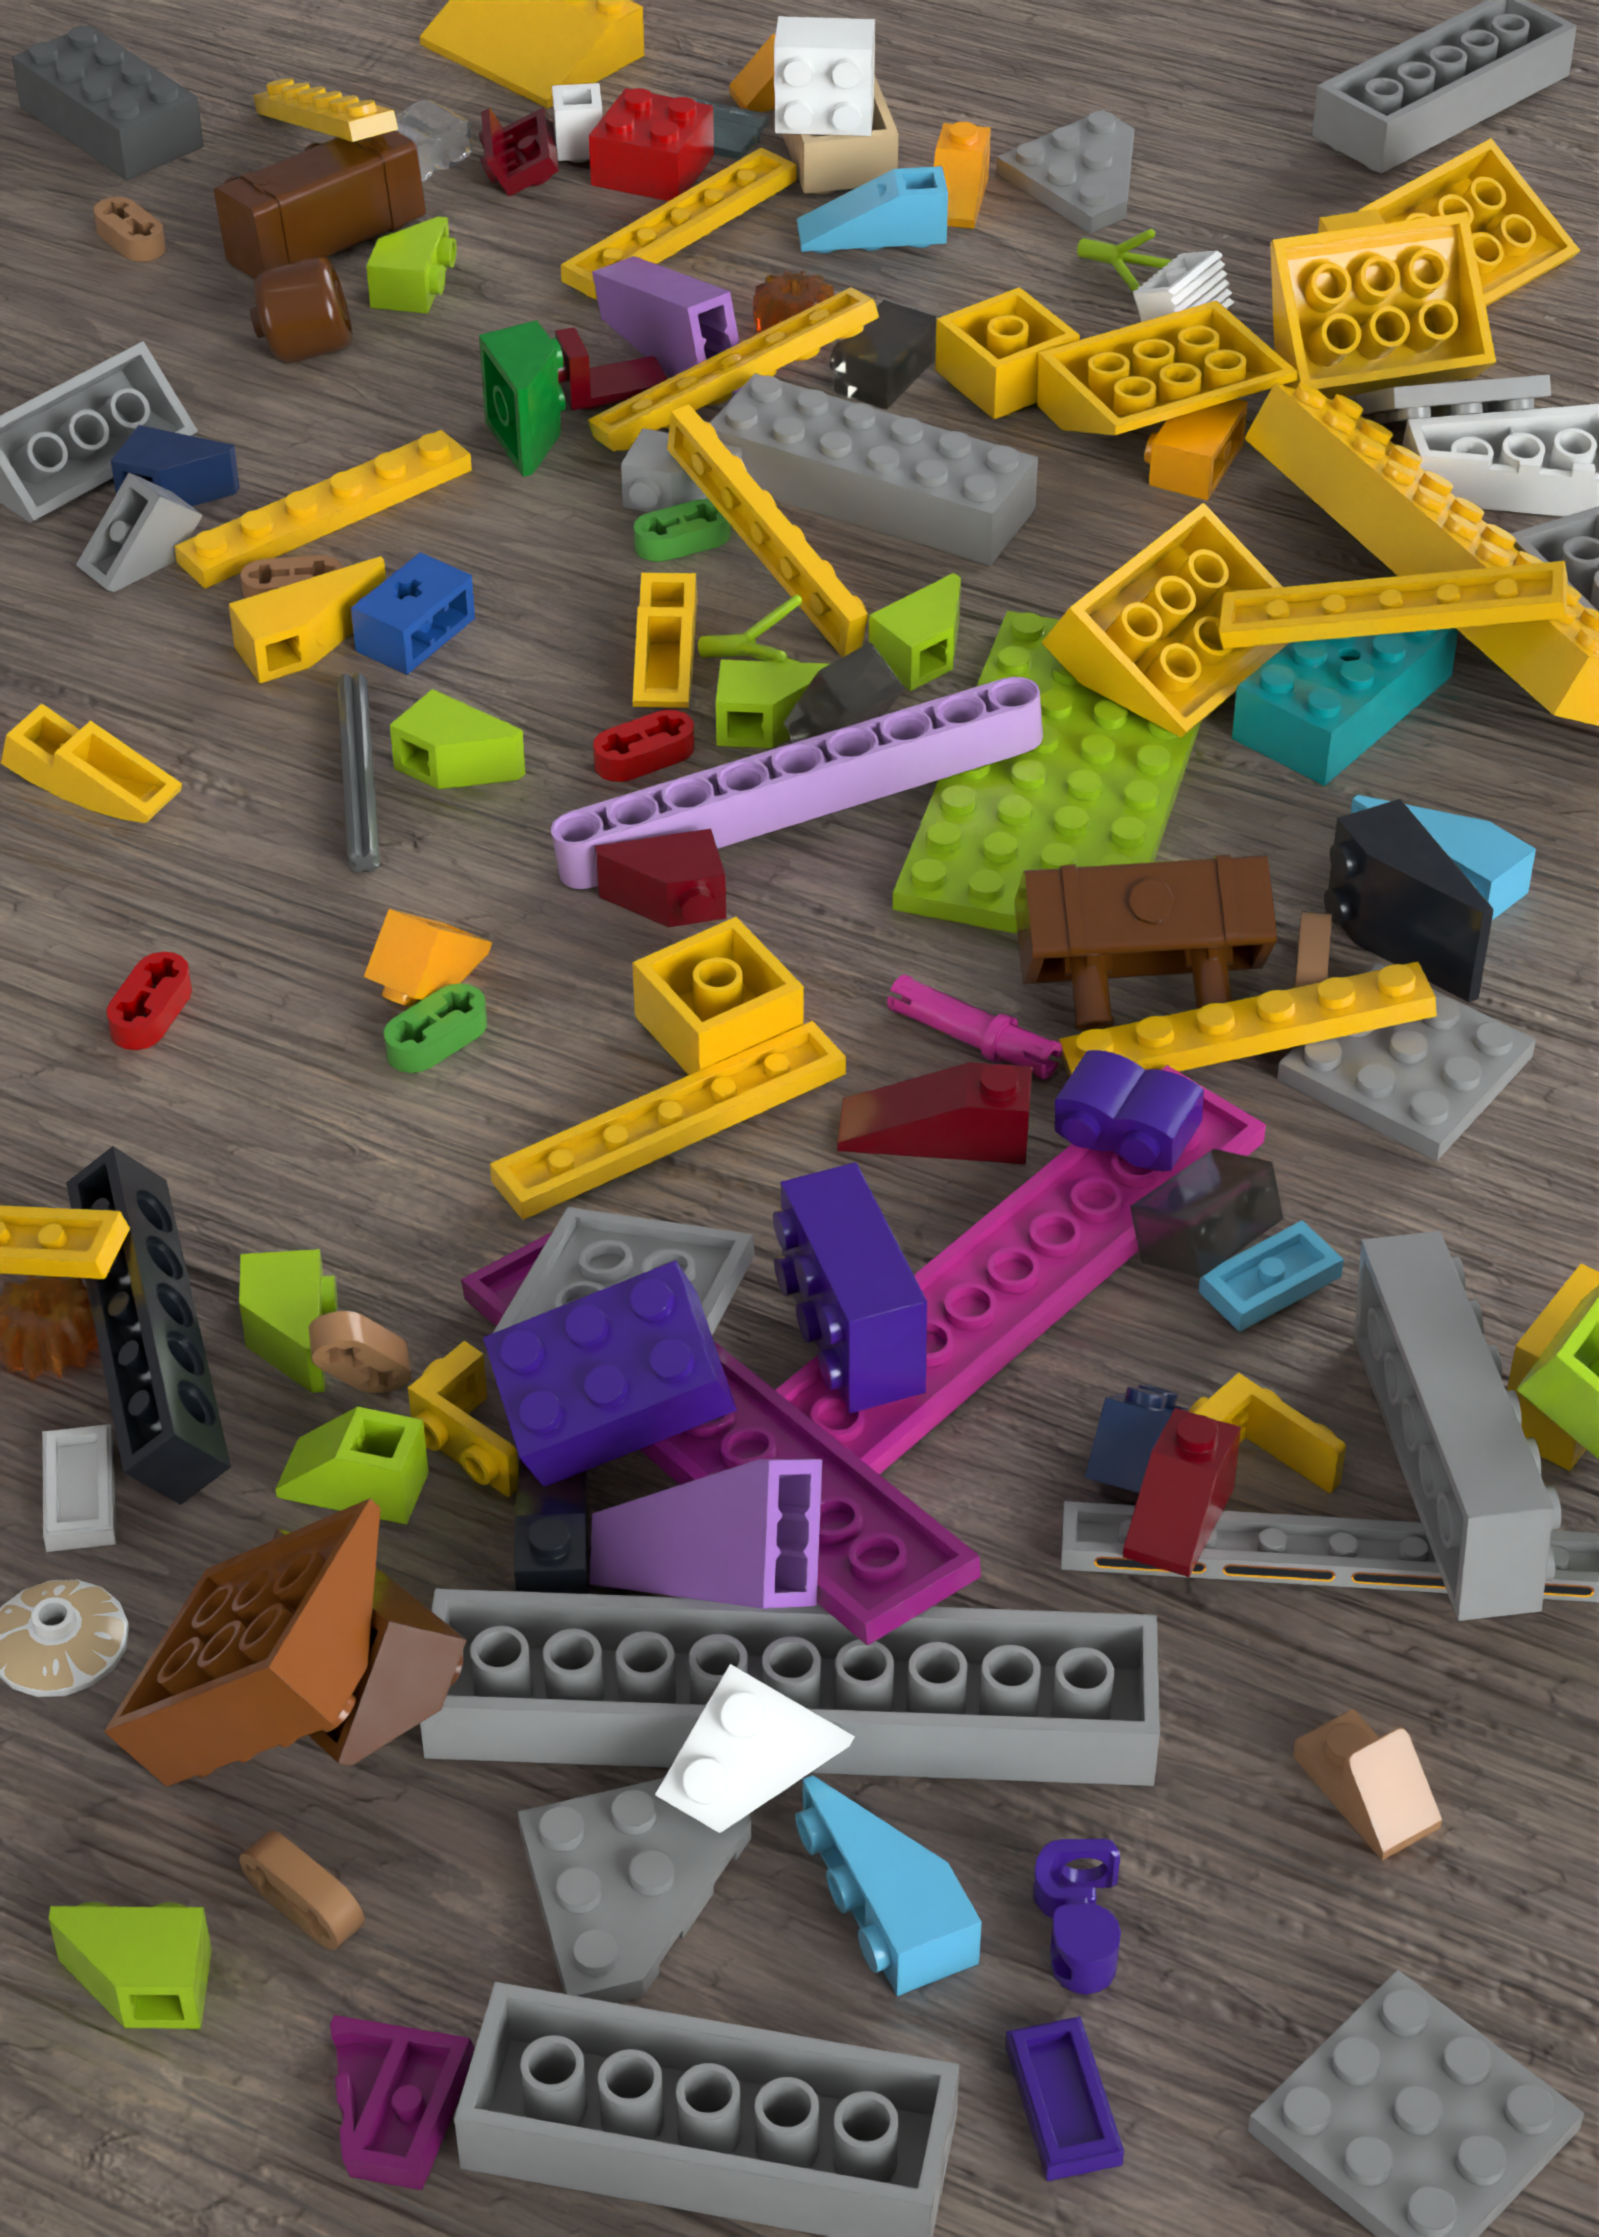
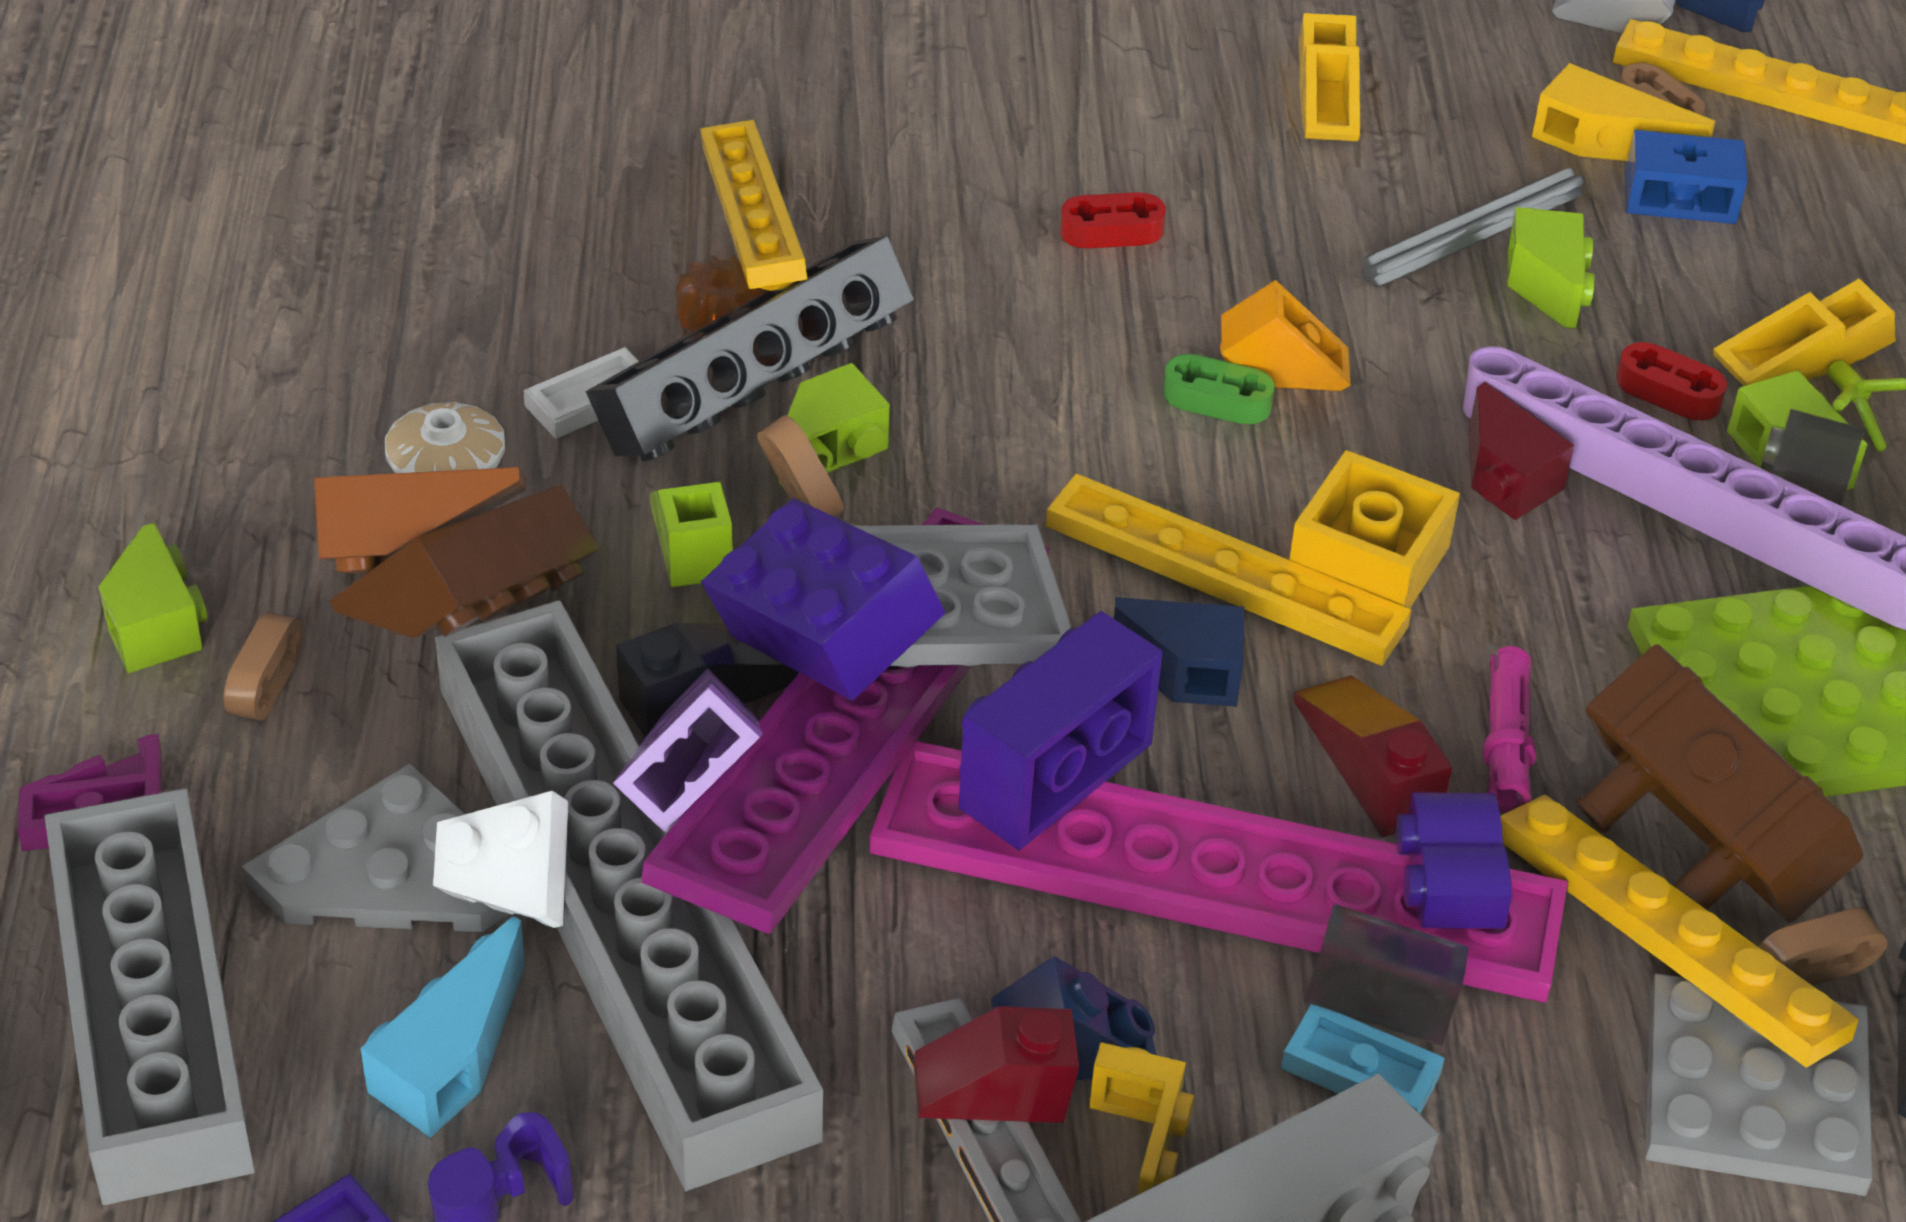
camera: 60 degrees right, 0 degrees up
none -> dark blue slope [1113,597,1244,707]

